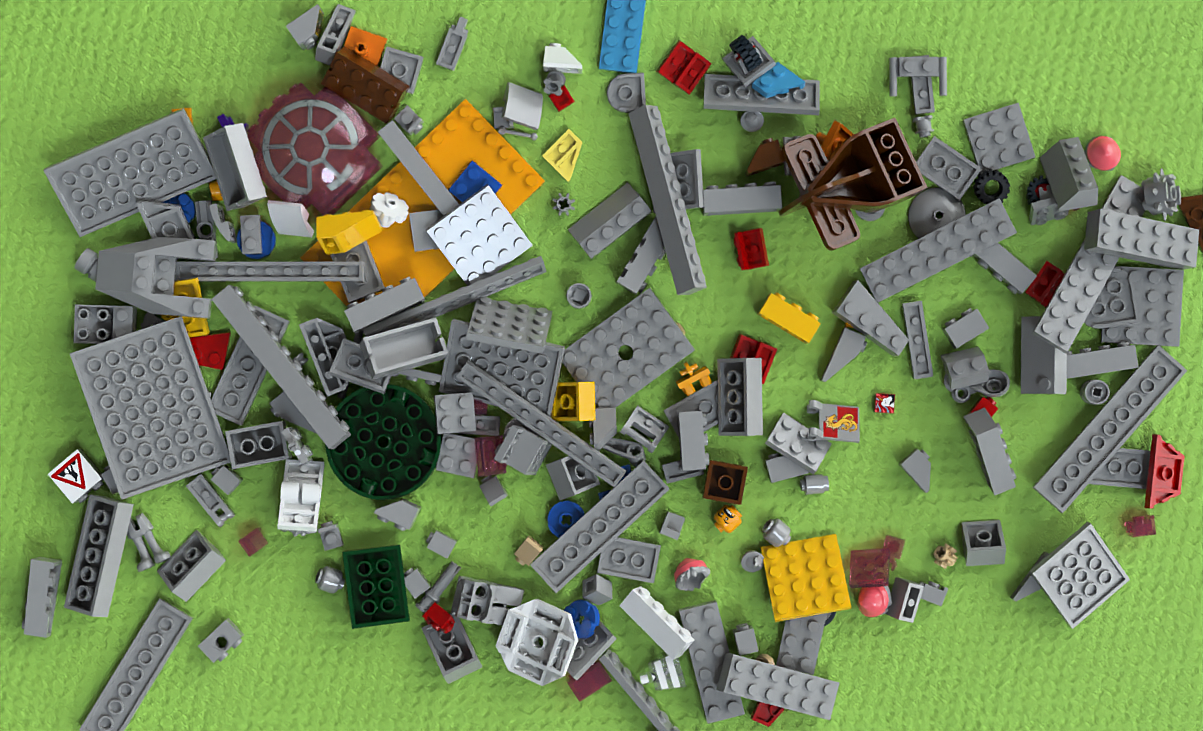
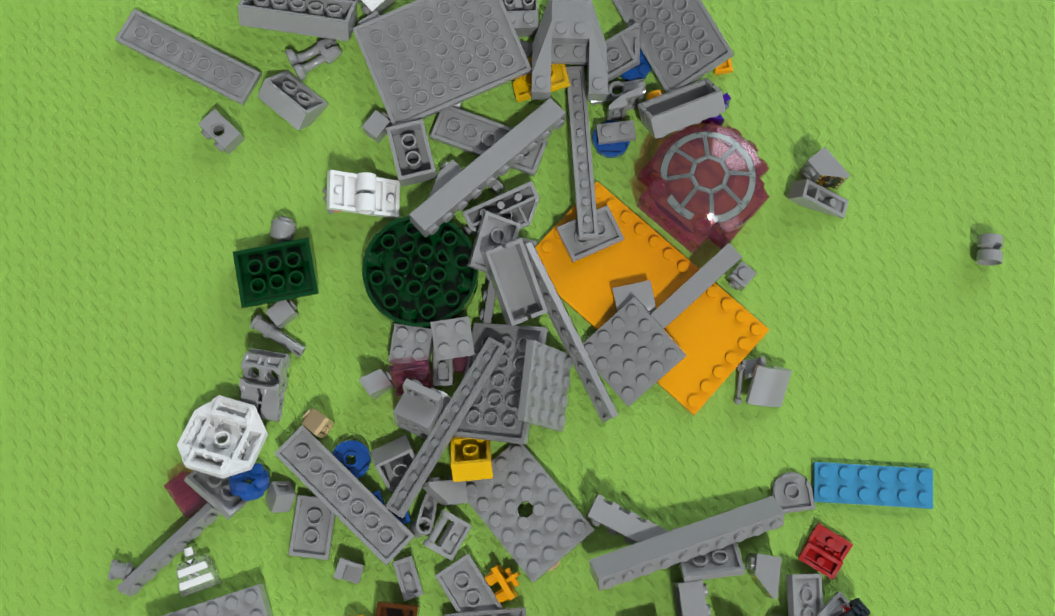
camera: 85 degrees right, 10 degrees down
light grey plate [186,474,235,527] -> none
red wing [190,332,231,370] -> none
clear pink panel [238,527,268,557] -> none
white slope [267,200,314,238] -> none
light grey plate [281,427,313,465] -> none
yellow slope [316,210,382,255] -> none
light grey bracket [317,521,344,551] -> none
reddish brown piece [321,46,410,124] -> none
orange tile [344,26,387,66] -> none
light grey piece [344,277,425,334] -> none
white plant [370,192,409,228] -> none
light grey slope [374,499,422,531] -> none
light grey plate [380,47,424,95] -> none
red brick [422,602,455,633] -> none
light grey slope [422,614,482,684] -> none
light grey brick [426,530,457,558] -> none
light grey hinge [436,17,468,71] -> none
blue plate [448,161,502,202] -> none
light yellow wing [542,129,583,182] -> none
white slope [543,43,582,74] -> none
light grey brick [544,71,566,96] -> none
red tile [549,85,575,112] -> none
light grey gear [553,193,575,216] -> none
light grey wheel [566,283,592,309] -> none
light grey slope [568,182,651,260] -> none
white brick [620,586,694,660] -> none
light grey hair [674,558,710,591] -> none
light grey brick [677,410,709,471] -> none
none -> light grey slope [745,553,782,599]

